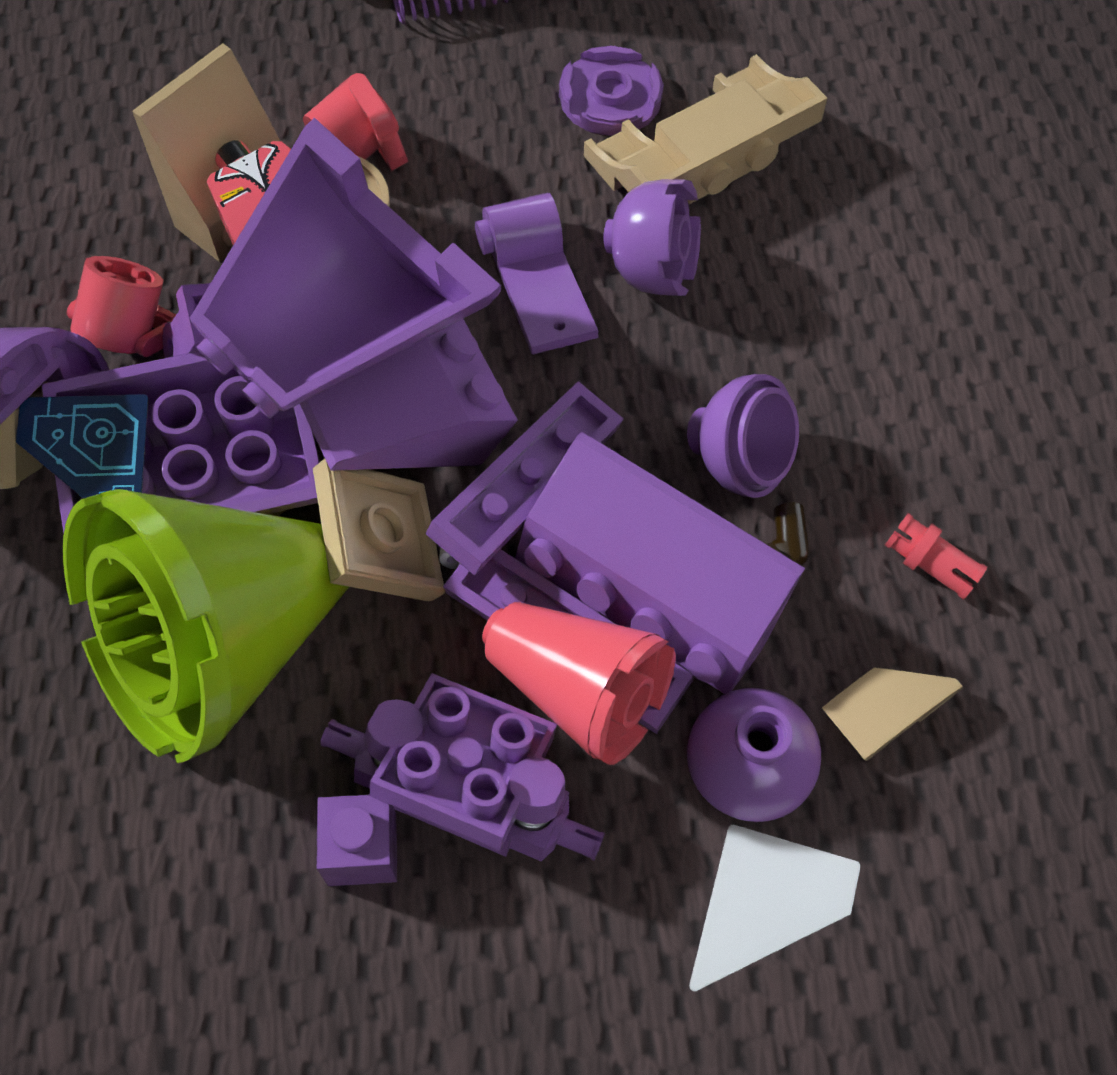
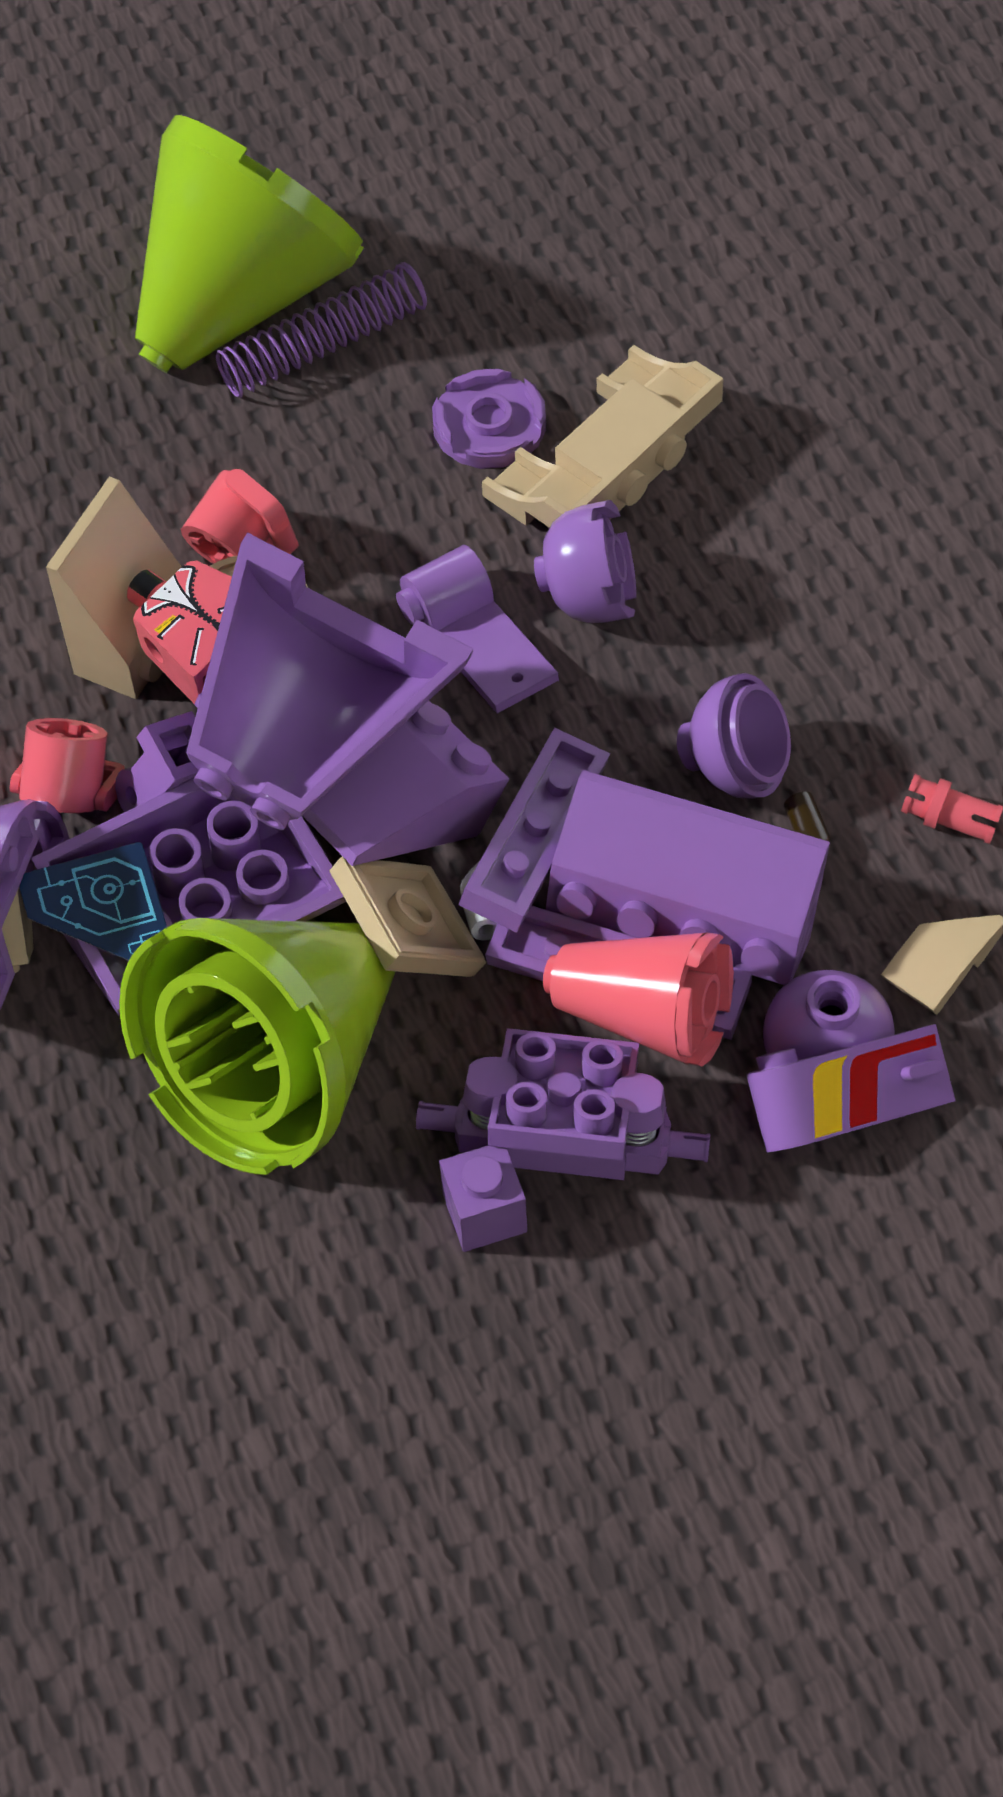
camera: 10 degrees left, 5 degrees down
white sticker [689,825,860,991] -> none
none -> medium lavender door [746,1024,956,1152]

